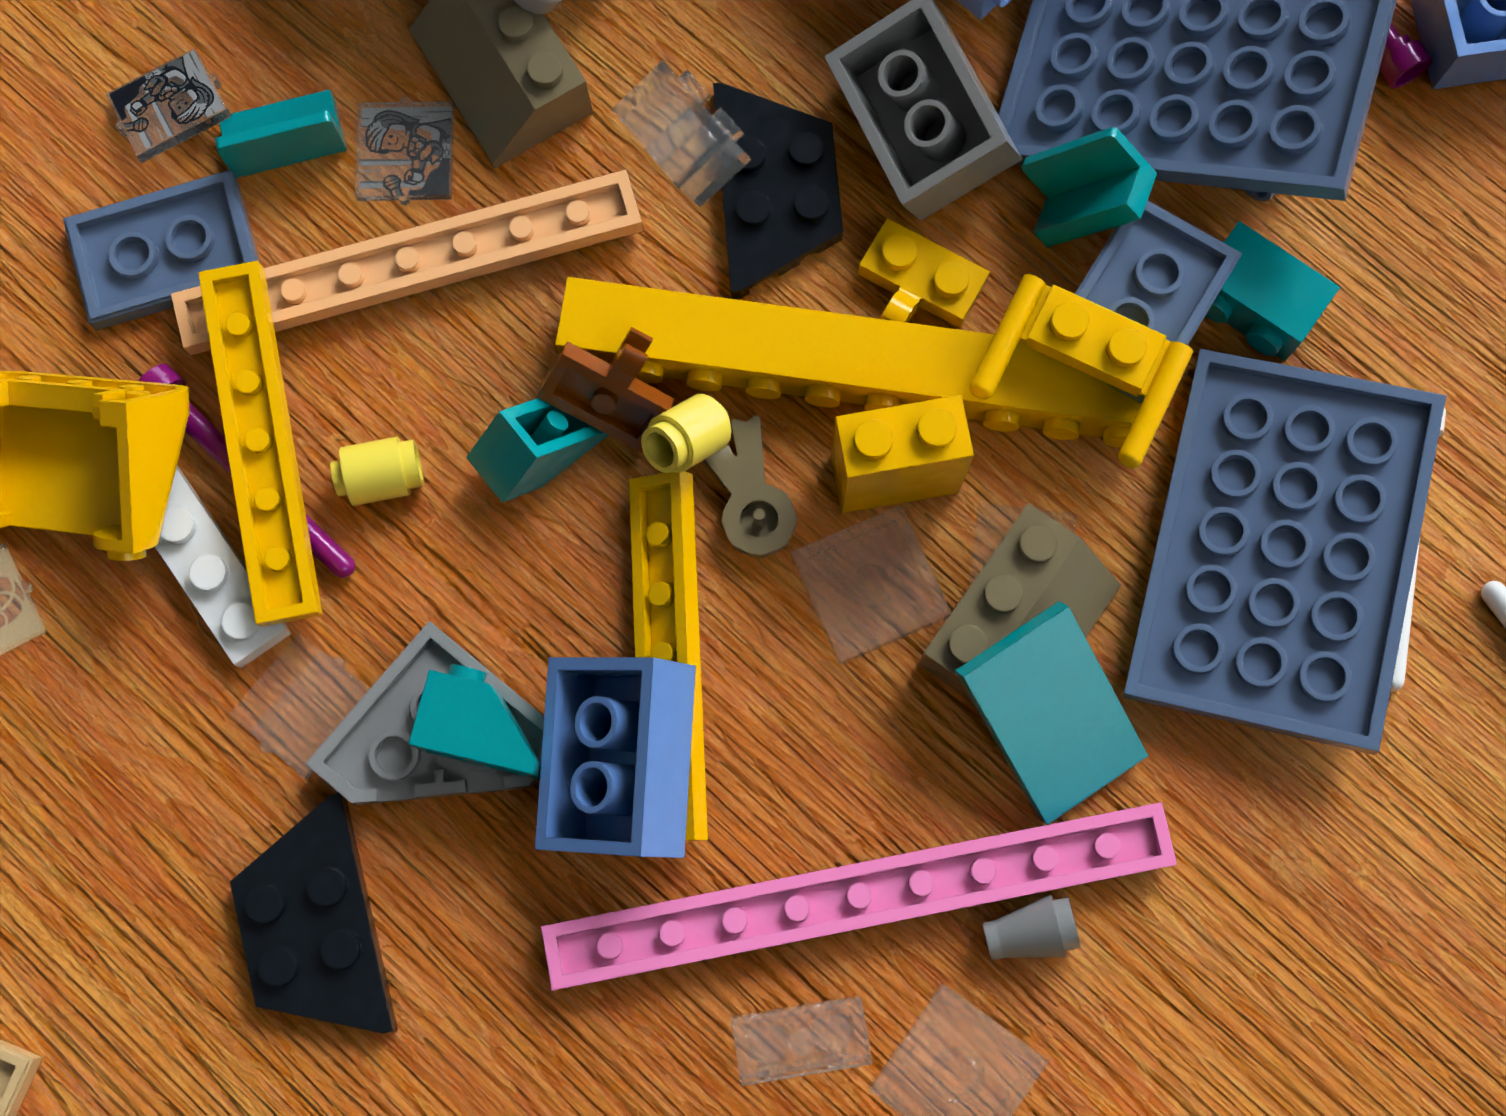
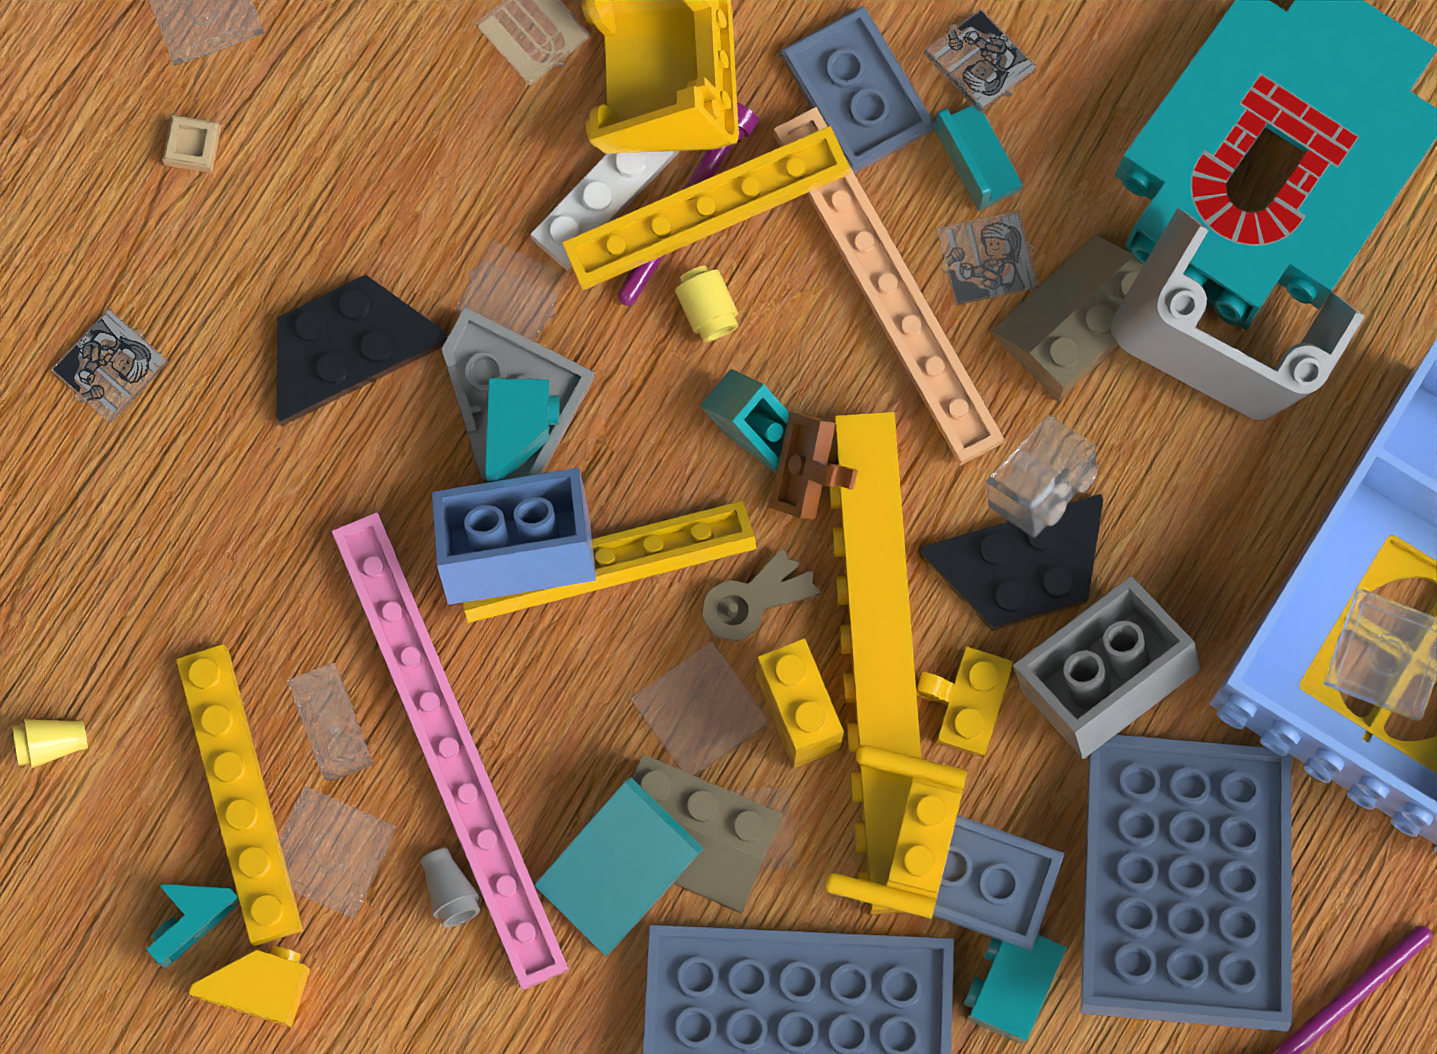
camera: 75 degrees right, 0 degrees up
light yellow brick [641,394,731,473] -> none
teal panel [1021,127,1157,247] -> none

